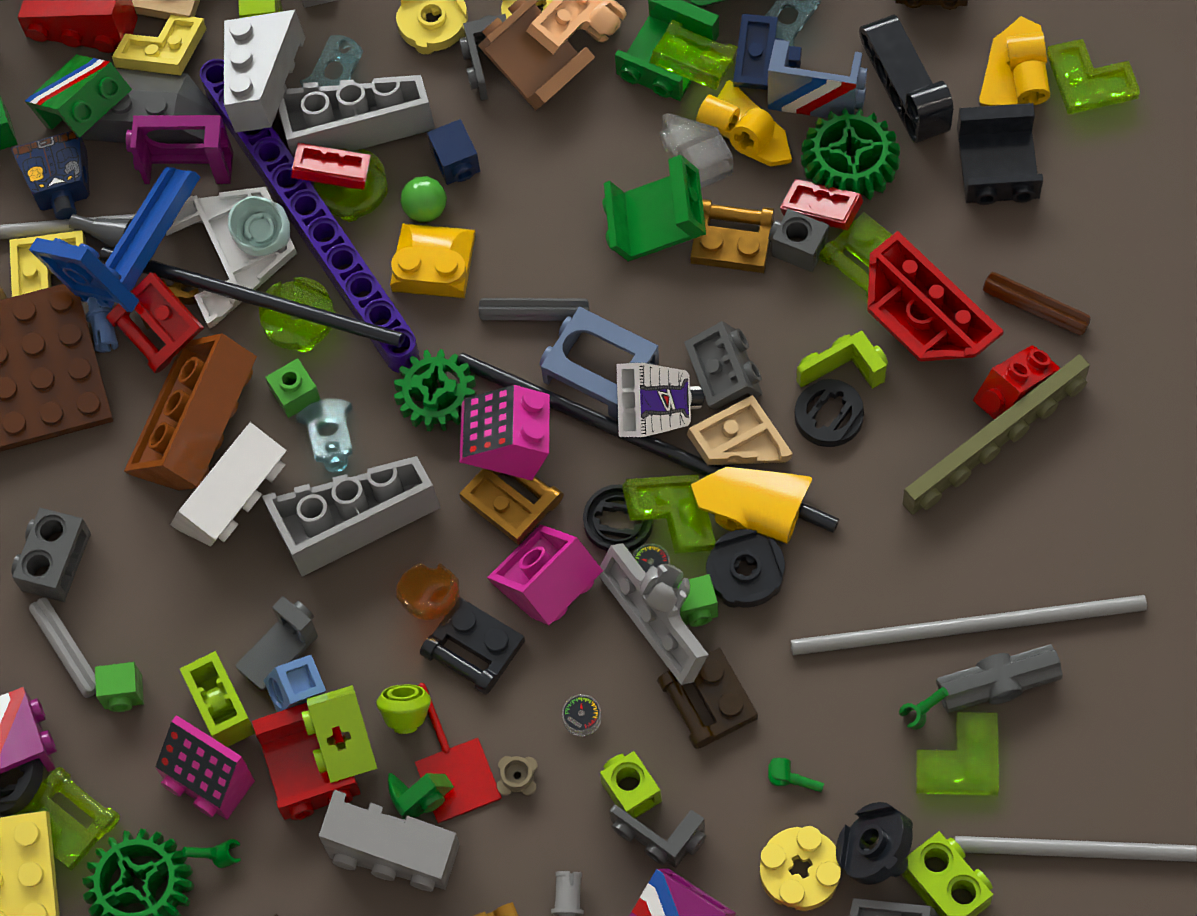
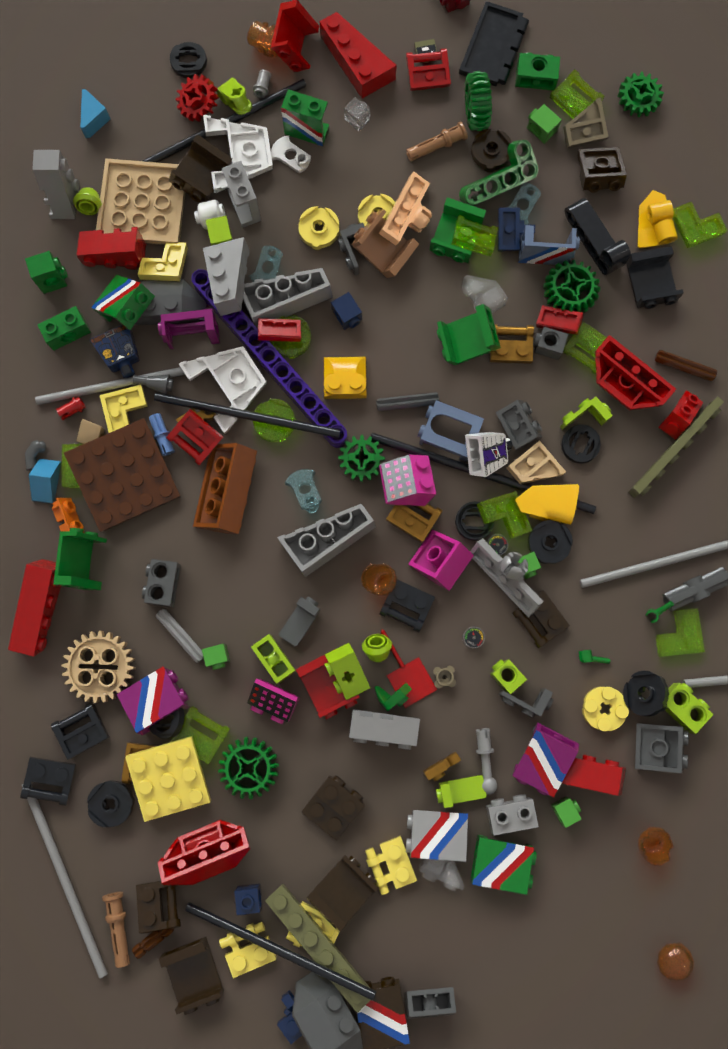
camera: 15 degrees left, 15 degrees up
blue bracket [29,167,201,313] -> none
white slope [170,422,287,547] -> none
green hand [182,839,241,868] -> none
light aqua hair [228,196,290,256] -> none
medium blue brick [263,655,326,712] -> none
bright green plate [265,358,321,418] -> none
bright green piece [400,176,447,223] -> none
yellow panel [696,80,792,167] -> none

